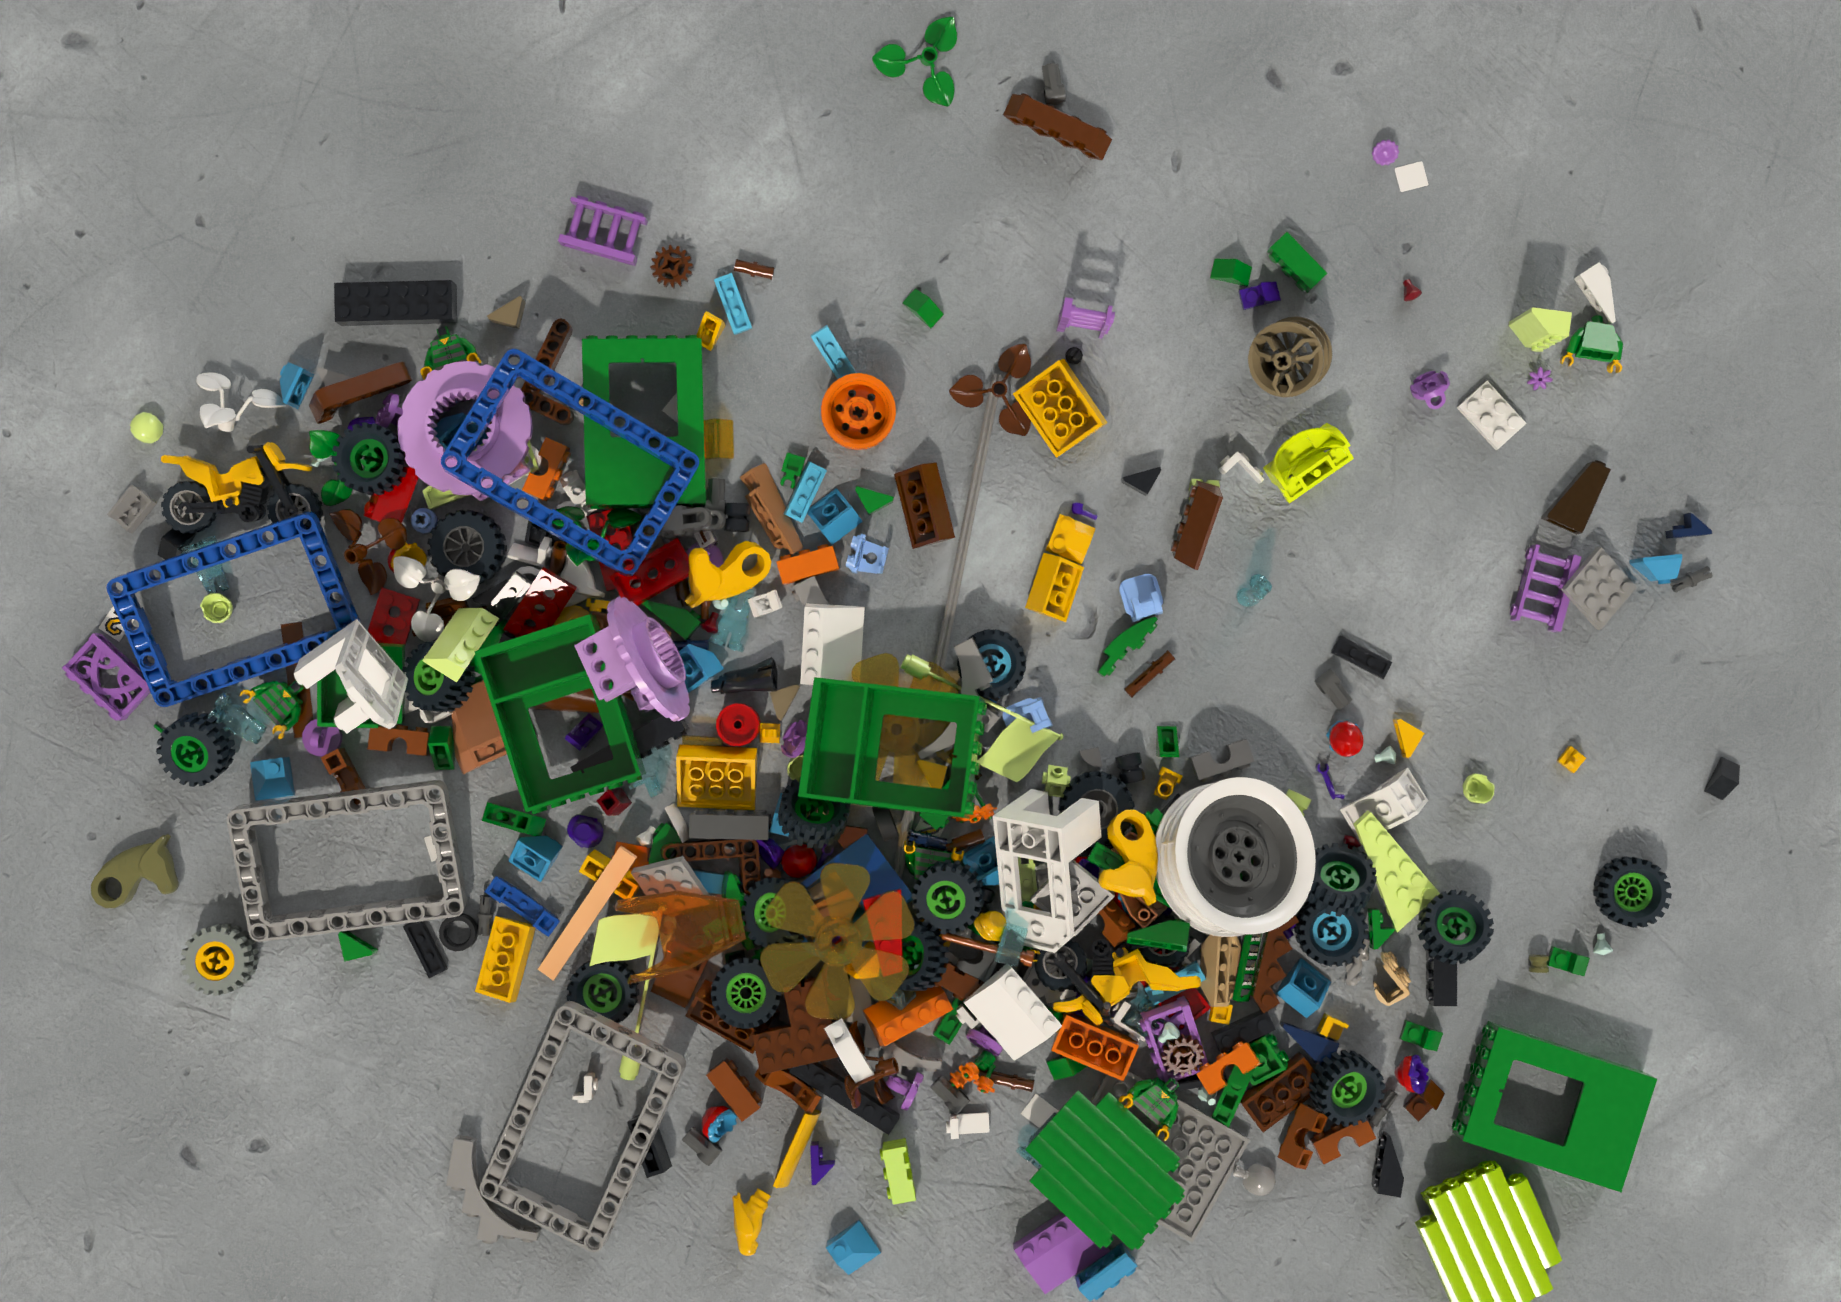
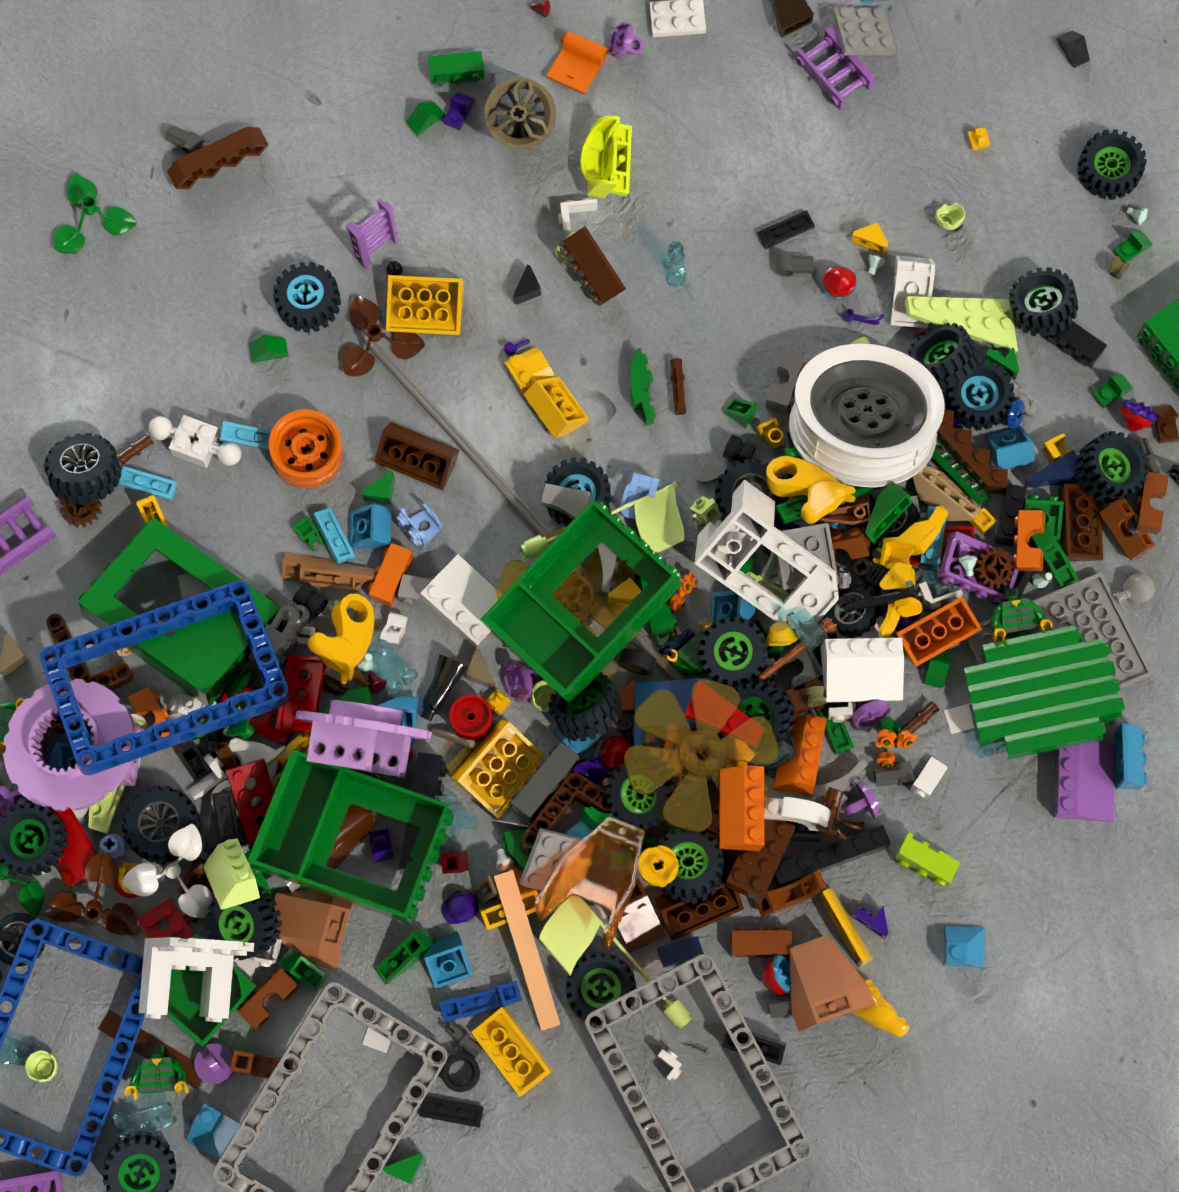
camera: 45 degrees left, 15 degrees down
clear yellow panel [704,418,734,460] -> none
reddish brown cylinder [946,829,985,852] -> none
light blue piece [1119,574,1163,622] -> none
tan piece [1373,951,1411,1006] -> none
none -> black wheel [44,433,121,505]
none -> white brick [148,415,242,468]
none -> black wheel [273,262,341,333]
none -> dark tan piece [431,727,475,748]
none -> dark tan slope [473,875,500,906]
none -> orange door [546,31,609,95]
none -> yellow plate [638,845,679,887]
none -> dark blue slope [657,936,704,968]
none -> orange slope [719,765,764,851]
none -> nougat wedge [790,935,875,1032]
none -> olive wheel [805,686,827,707]
none -> light grey bar [837,567,851,588]
none -> blue gear [1007,399,1025,429]

